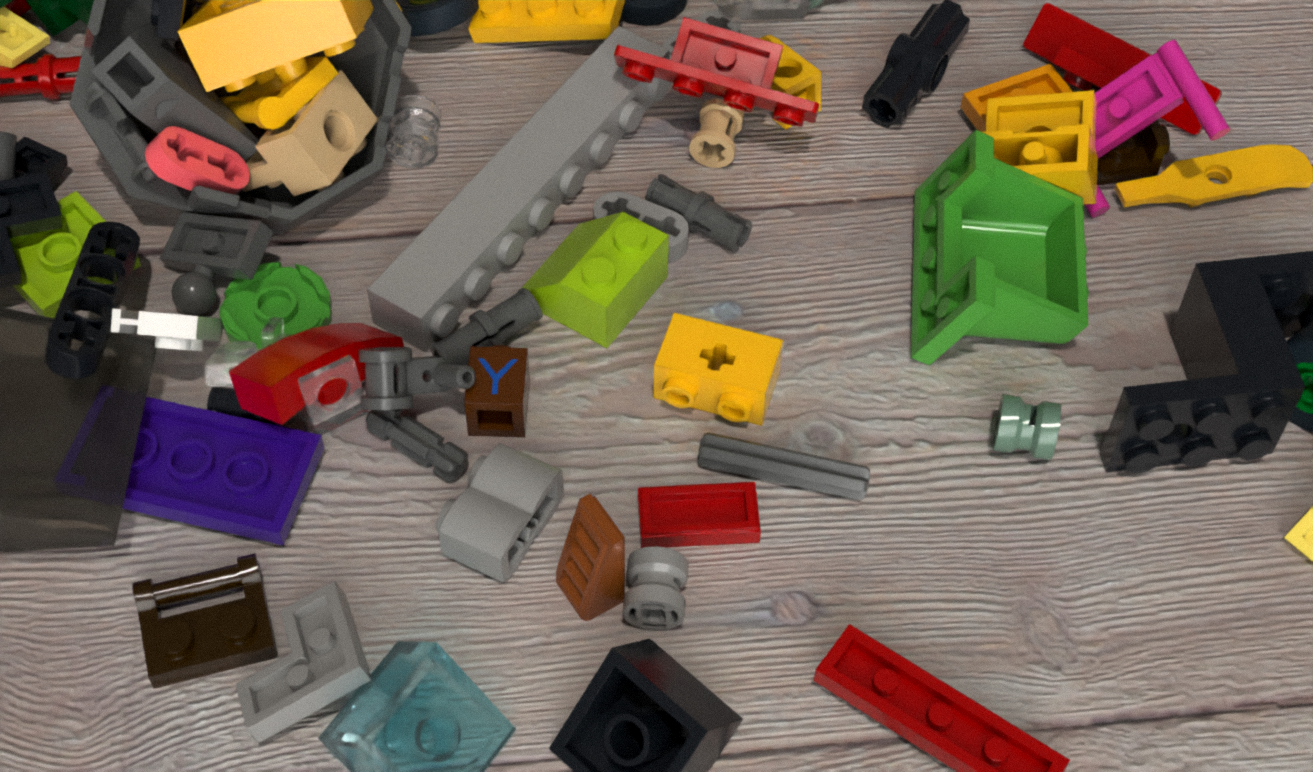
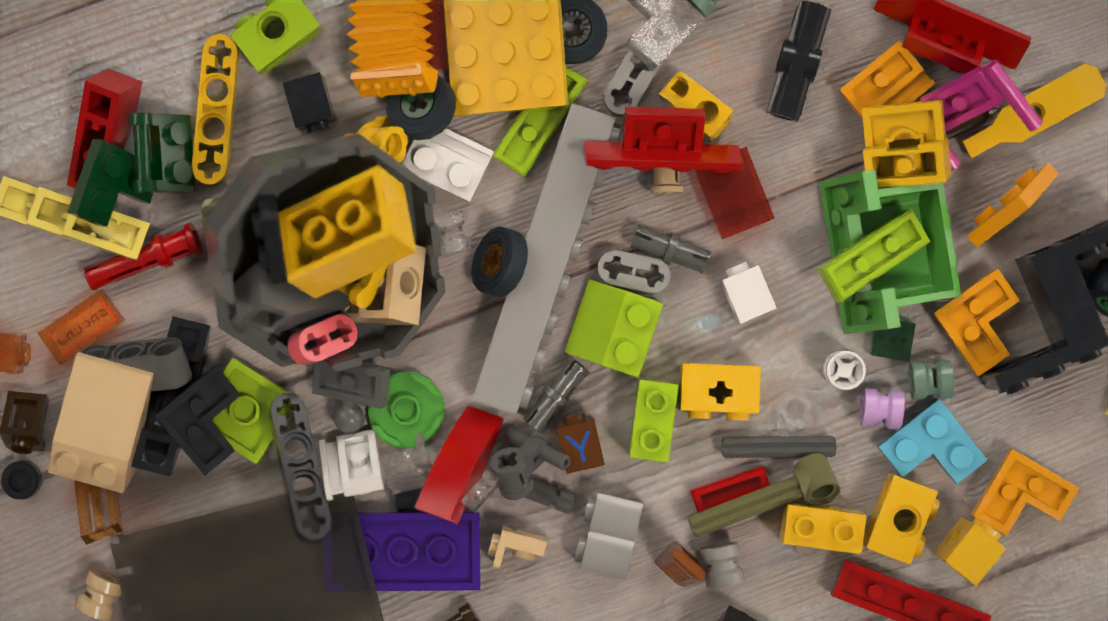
camera: 20 degrees left, 35 degrees up
none -> white plate [402,128,494,203]
none -> black bush [471,226,528,297]
none -> tan bracket [487,525,548,569]
none -> lime tile [492,66,588,178]
none -> lime brick [628,378,679,463]
none -> olive axle [688,453,841,537]
none -> clear red plate [694,147,775,240]
none -> white brick [720,262,777,324]
none -> yellow brick [779,502,867,554]
none -> lime tile [817,208,930,303]
none -> white wheel [823,350,866,390]
none -> lavender wheel [859,388,905,430]
none -> yellow brick [863,472,940,565]
none -> clear green tile [870,321,916,362]
none -> medium azure plate [877,398,987,484]
none -> light orange plate [932,269,1020,377]
none -> yellow brick [932,517,1006,586]
none -> light orange plate [967,162,1059,247]
none -> light orange plate [971,448,1080,536]

